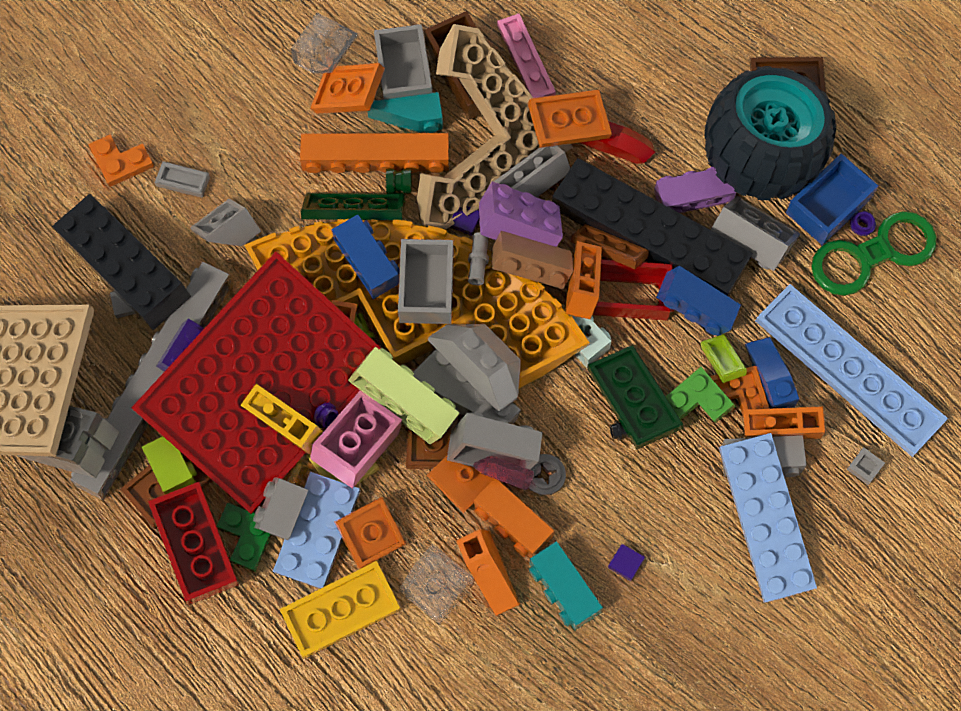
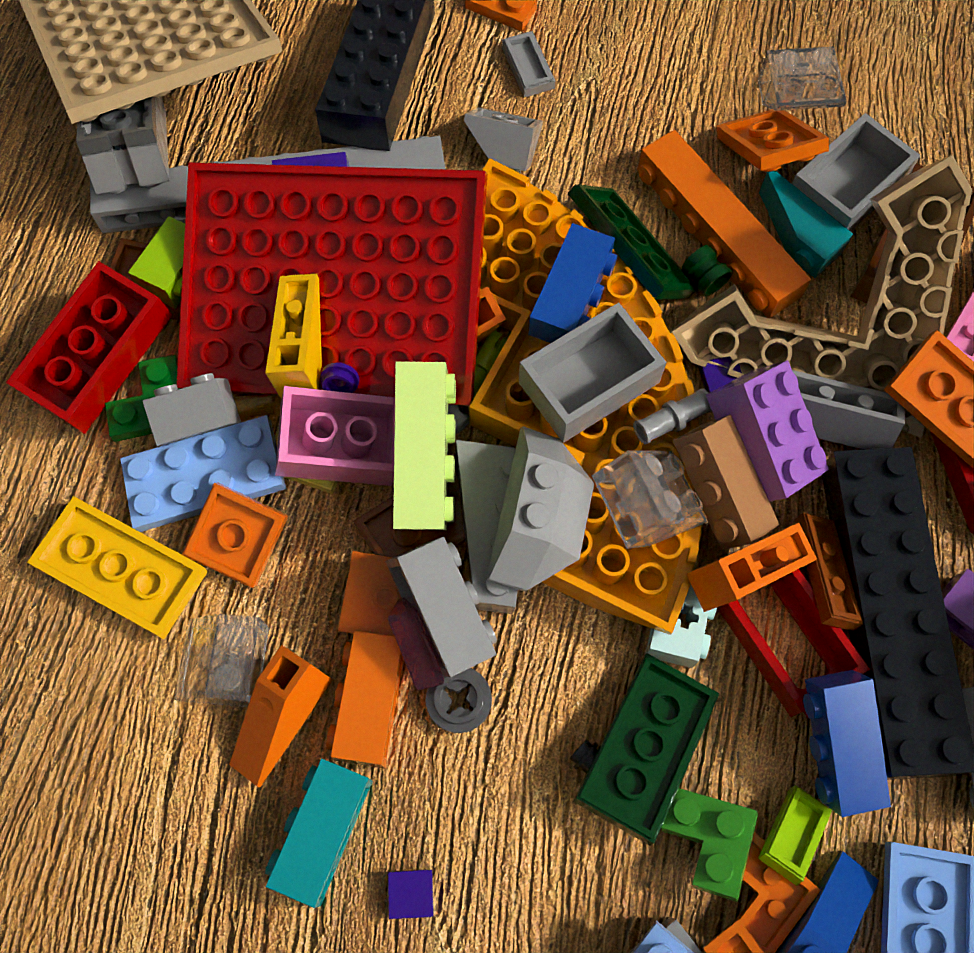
camera: 55 degrees right, 0 degrees up
none -> clear slope [592,450,707,549]

